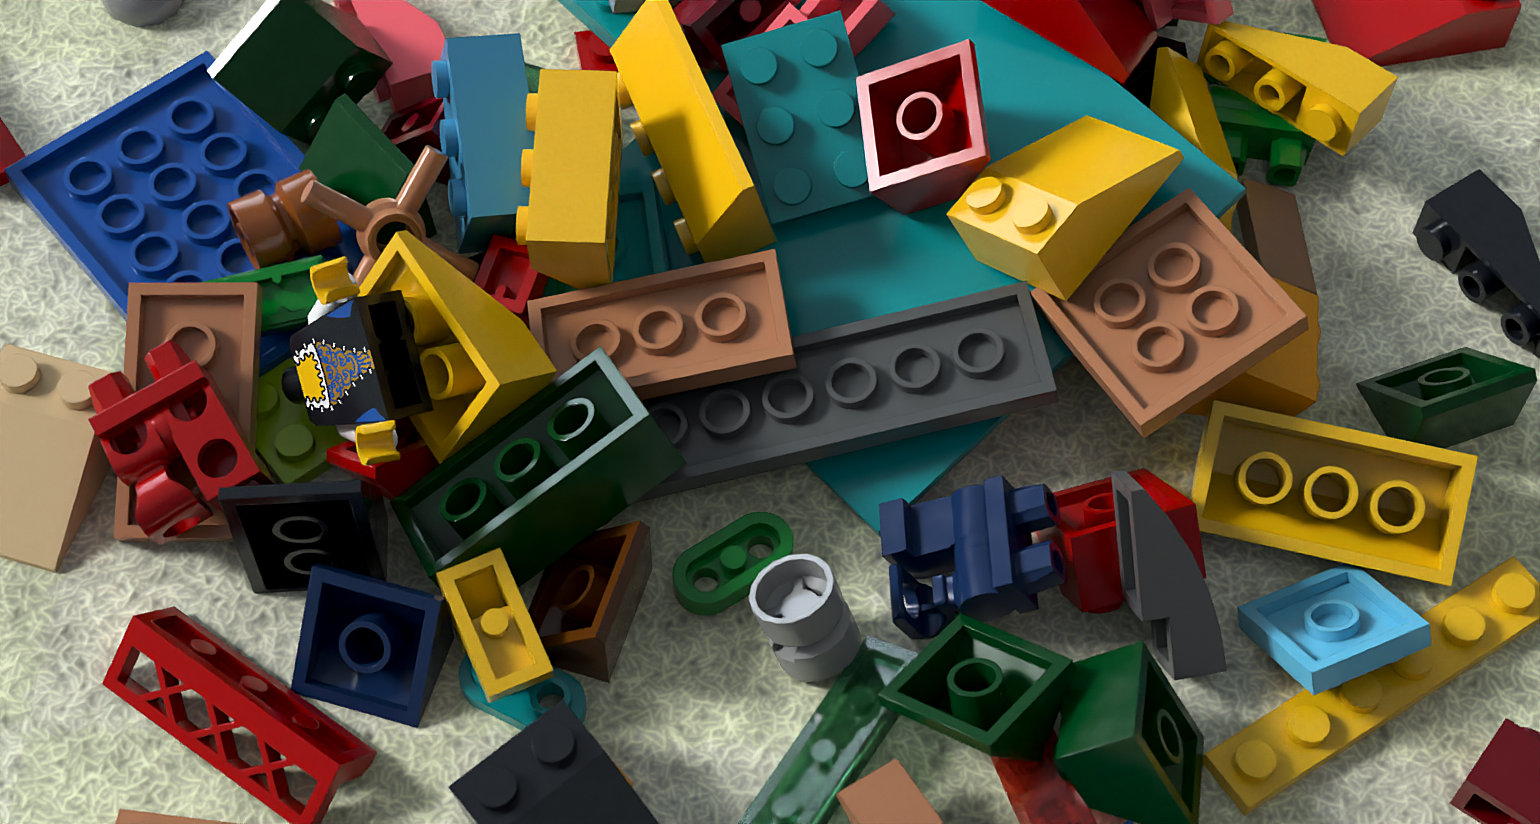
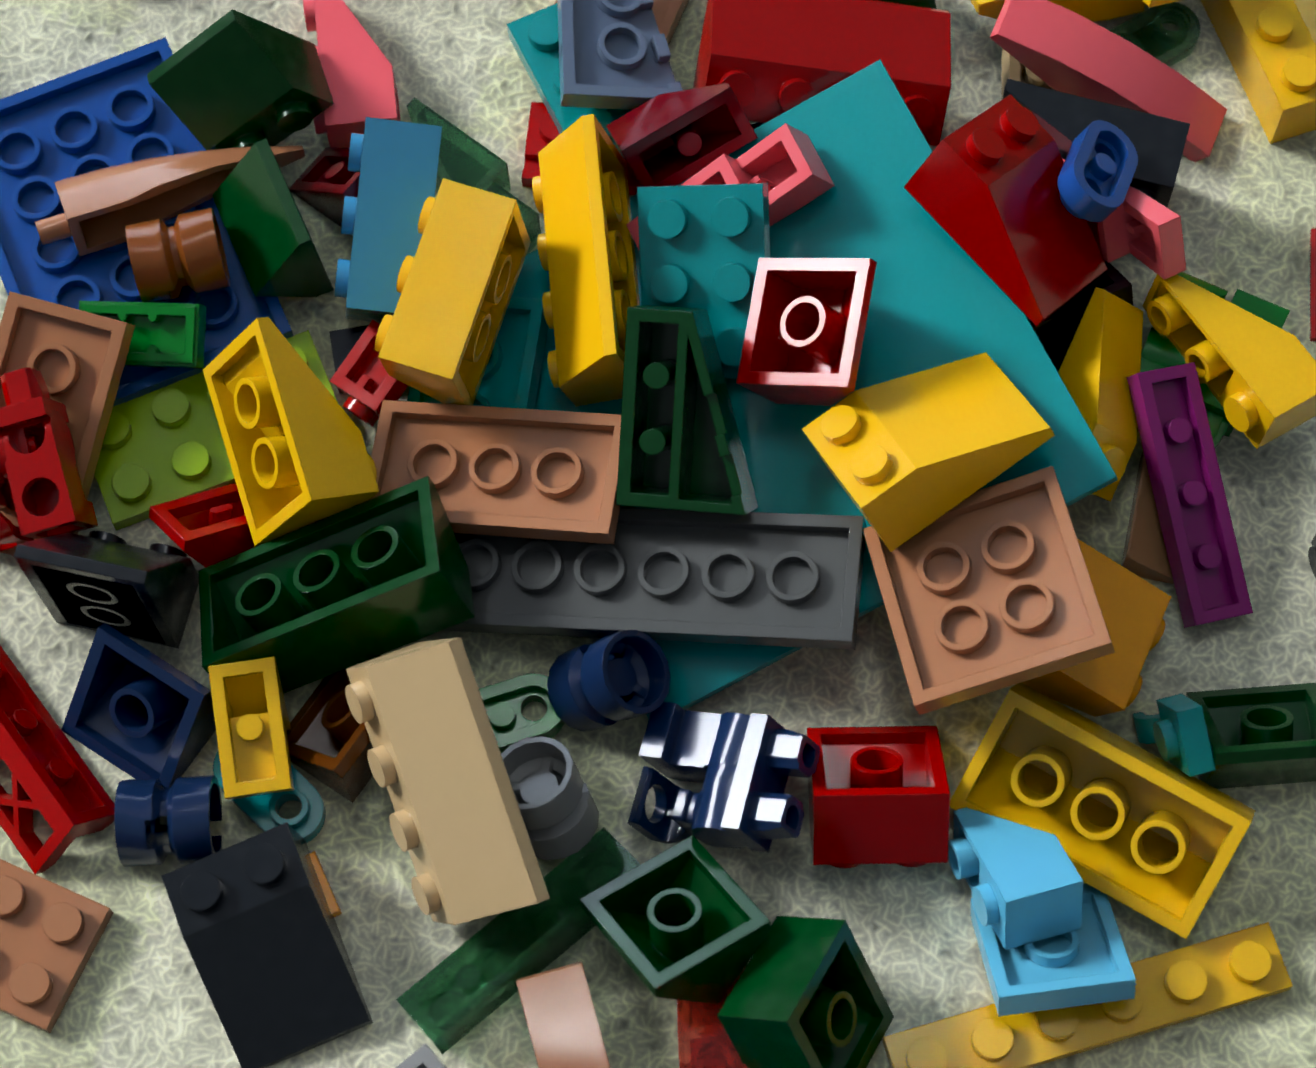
camera: 20 degrees right, 10 degrees up
torso [281,256,434,466] -> none
nougat bar [301,145,479,287] -> none
dark grey slope [1111,470,1227,681] -> none
none -> nougat piece [35,146,305,256]
none -> dark blue wheel [114,776,222,867]
none -> tan slope [345,637,550,925]
none -> dark blue wheel [547,630,671,732]
none -> dark green wedge [616,305,758,515]
none -> medium azure slope [948,807,1083,950]
none -> magenta plate [1126,362,1253,628]
none -> teal plate [1132,693,1216,777]

